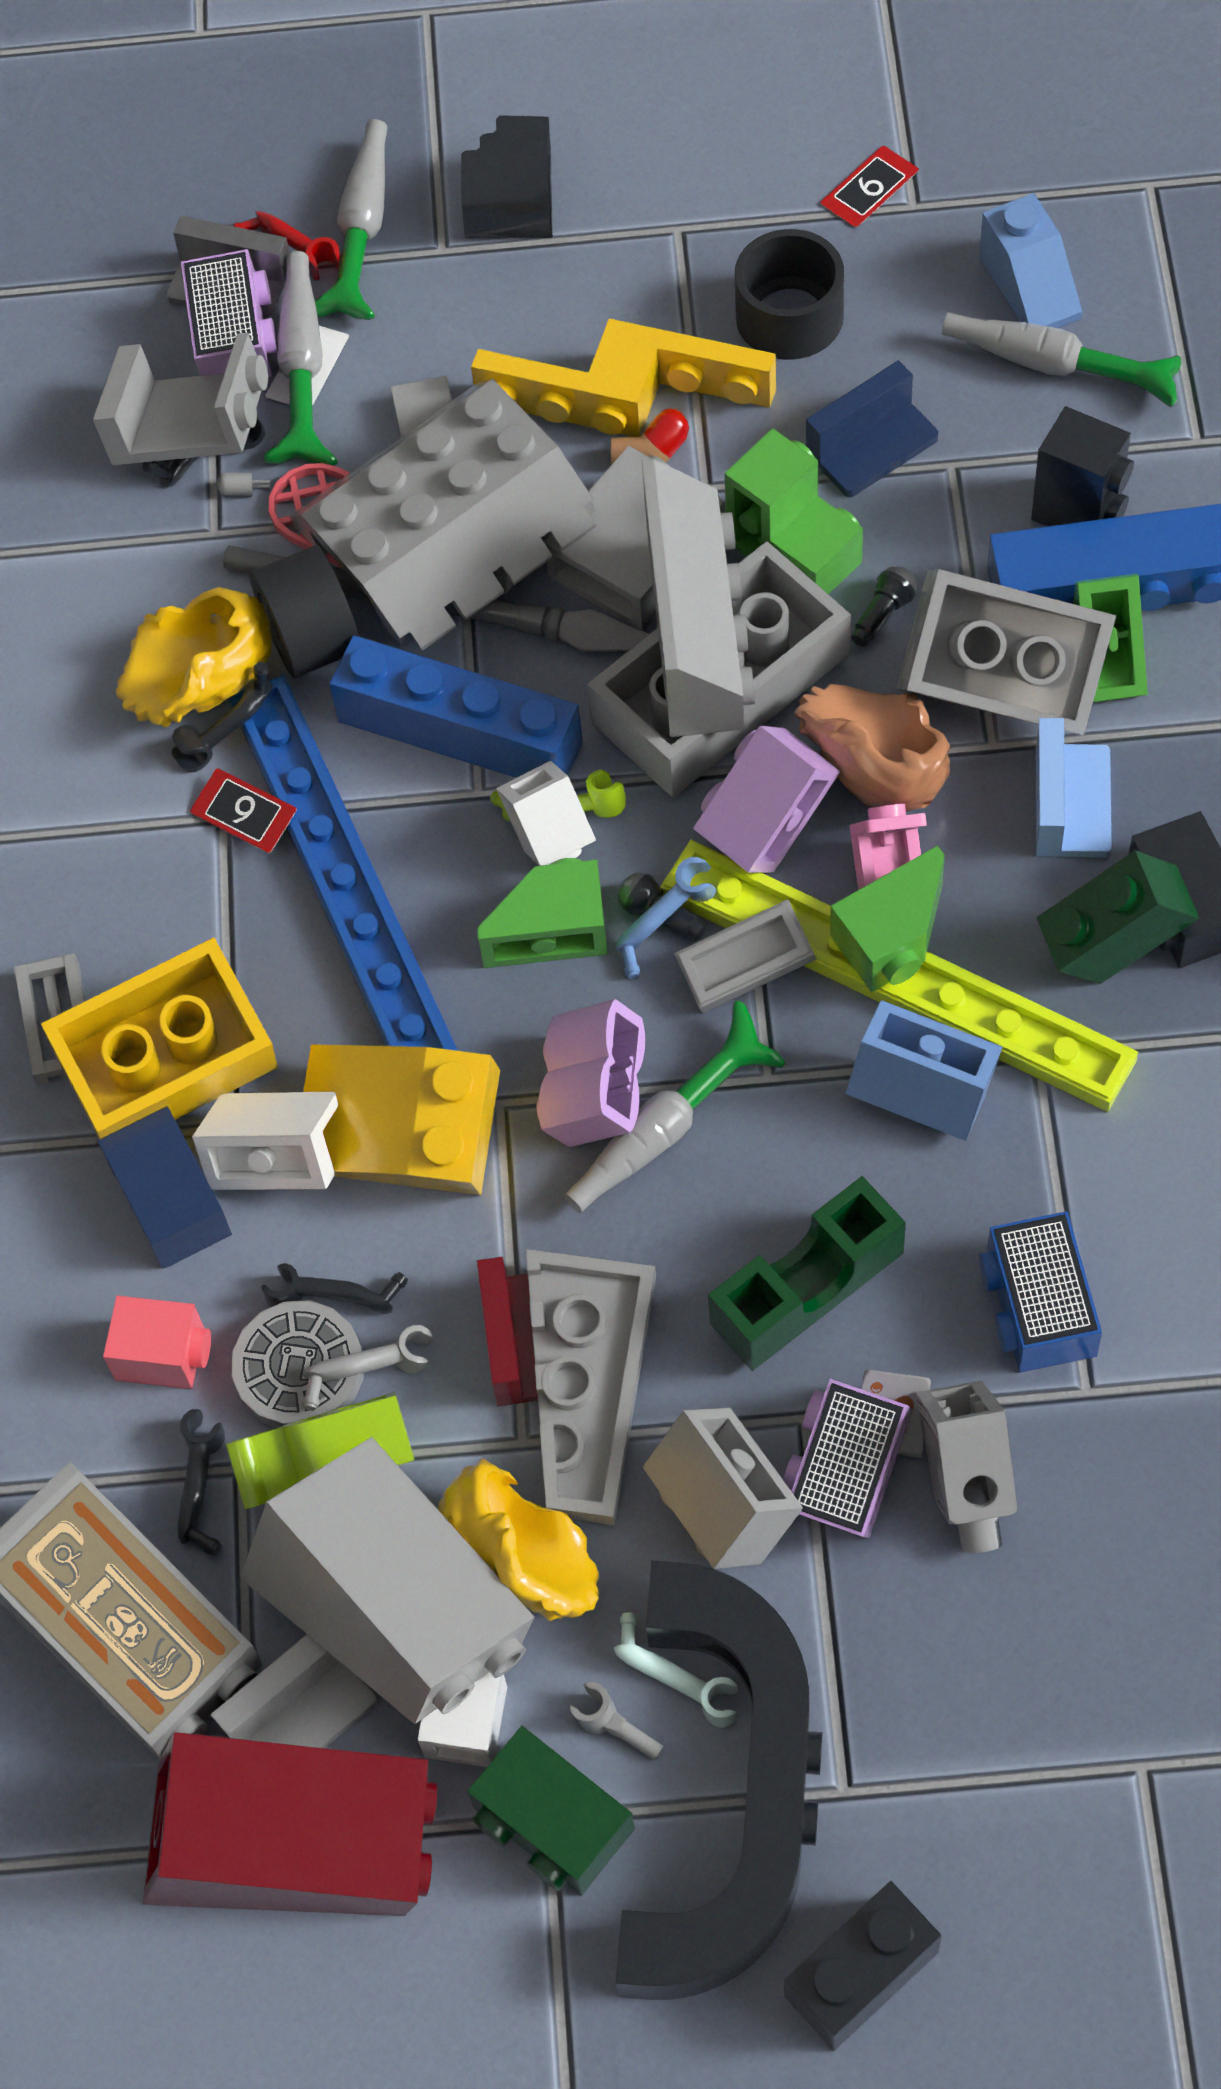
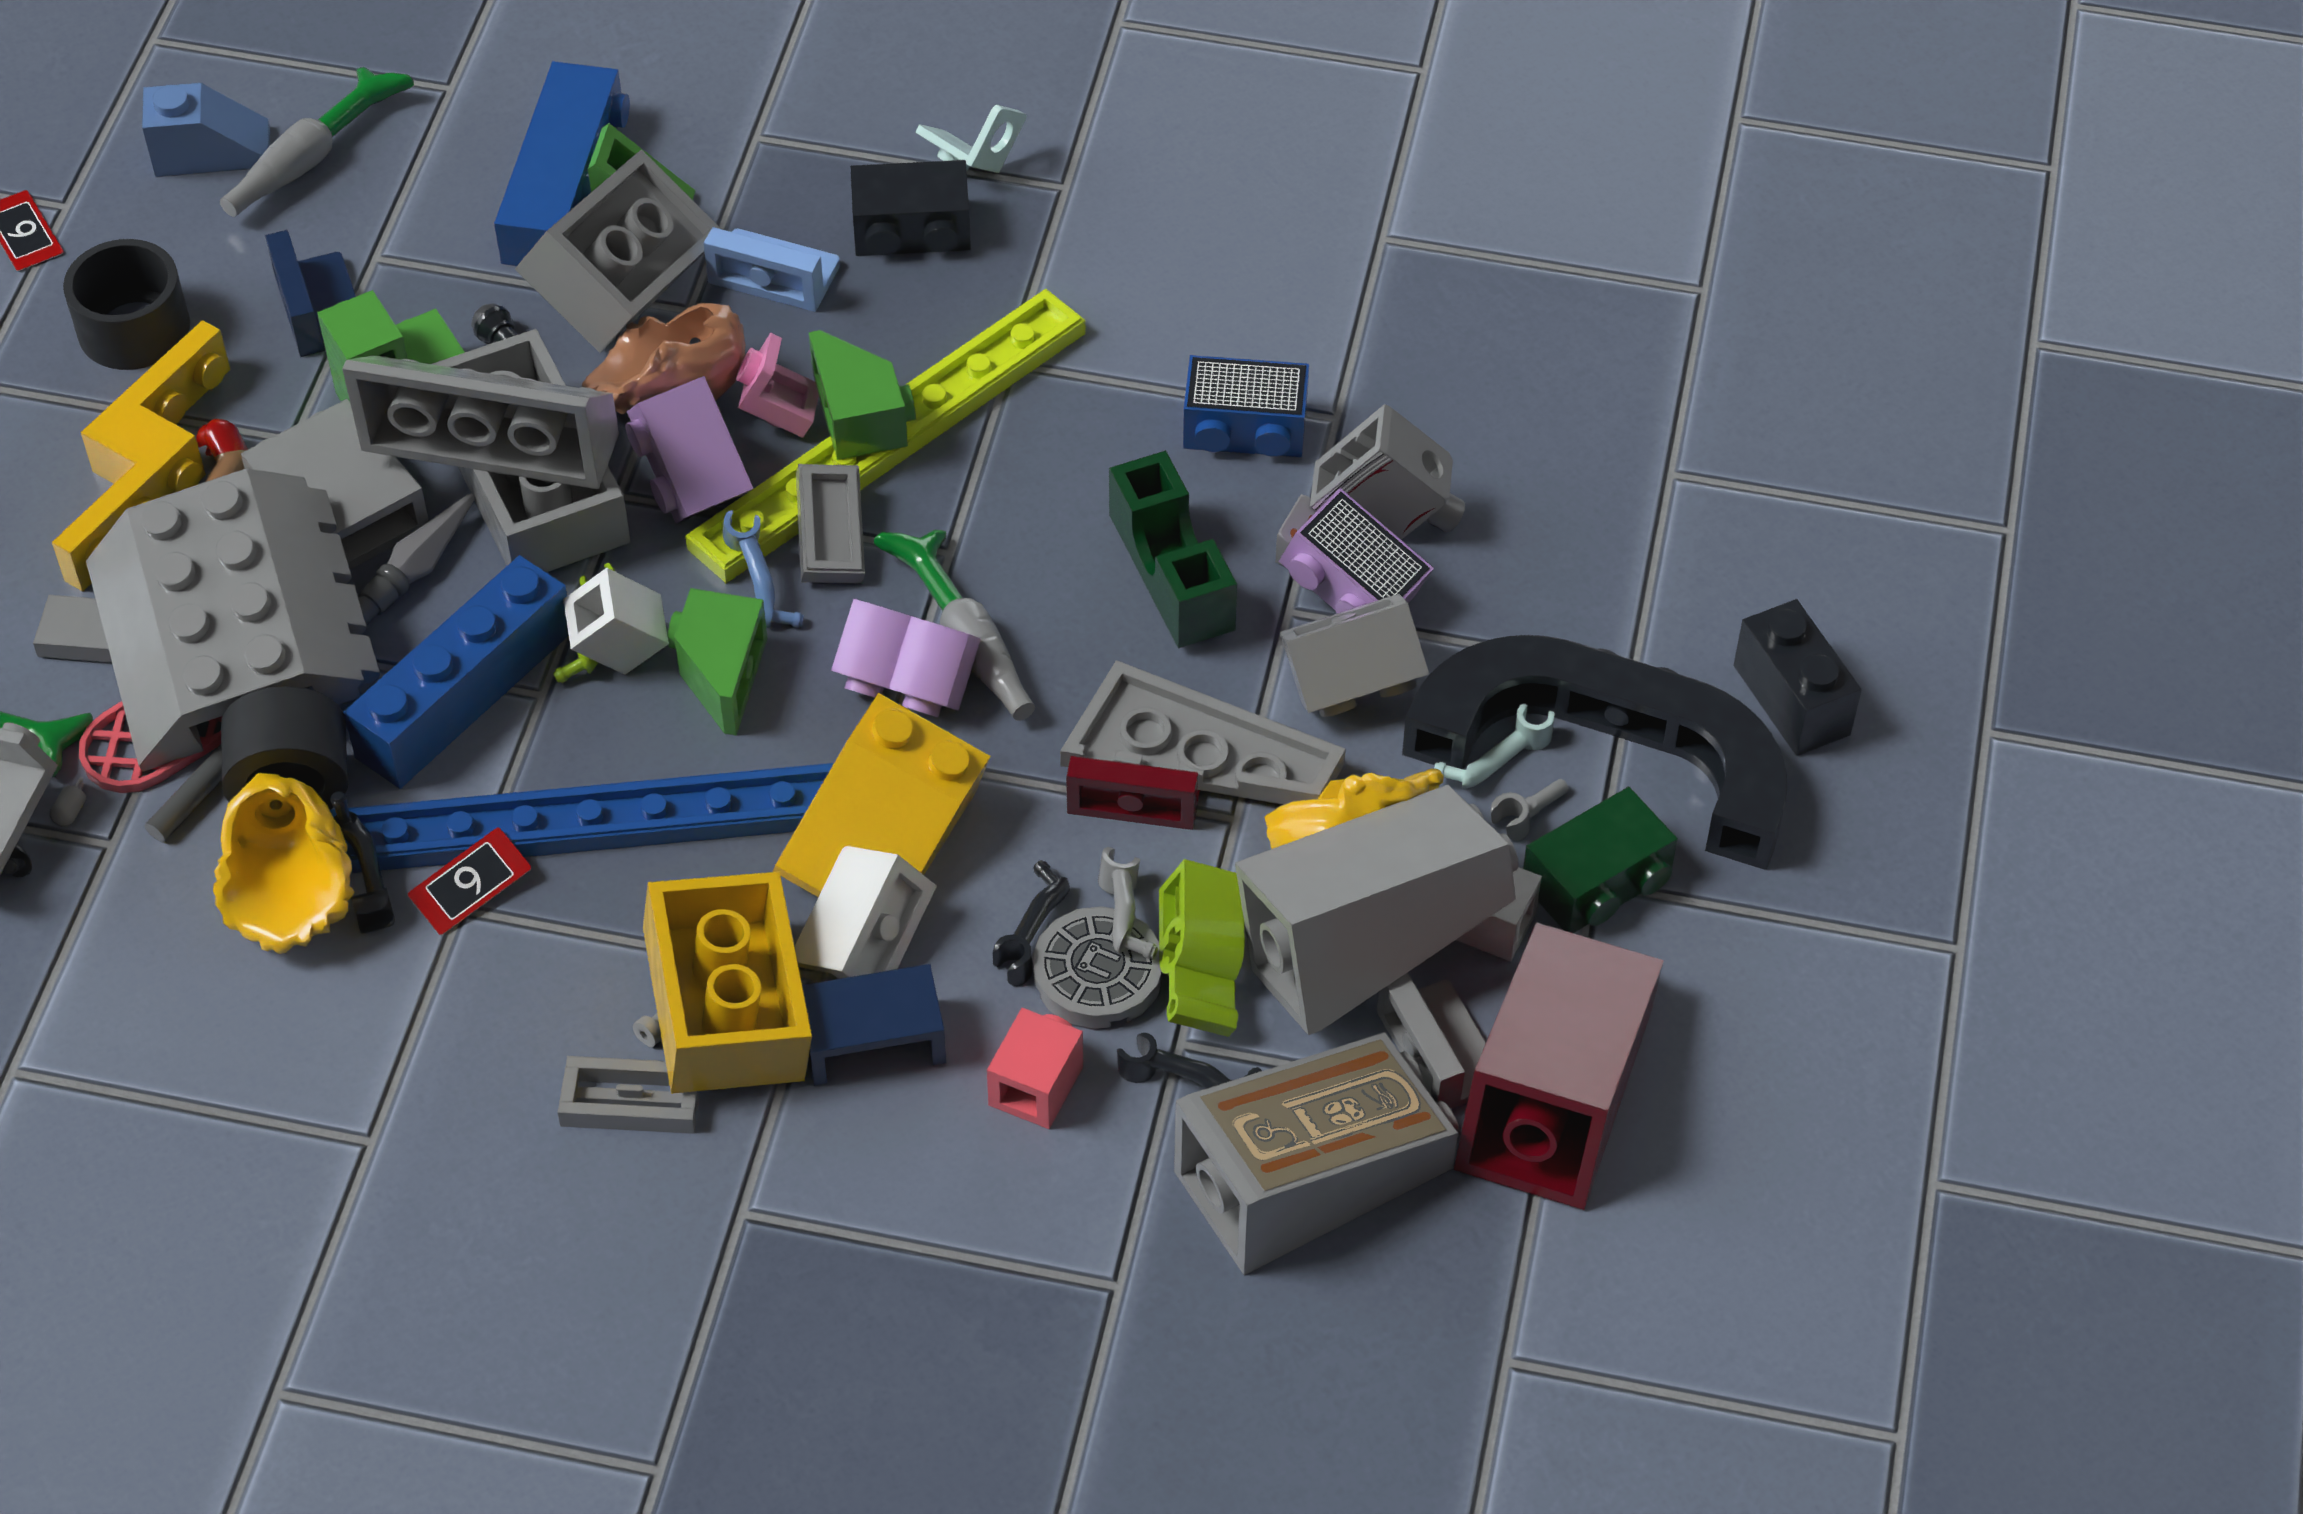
camera: 80 degrees left, 10 degrees down
black piece [618,872,706,941] -> none
medium blue brick [845,1000,1002,1141] -> none
black brick [1031,406,1134,527] -> none
dark green brick [1036,850,1200,984] -> none

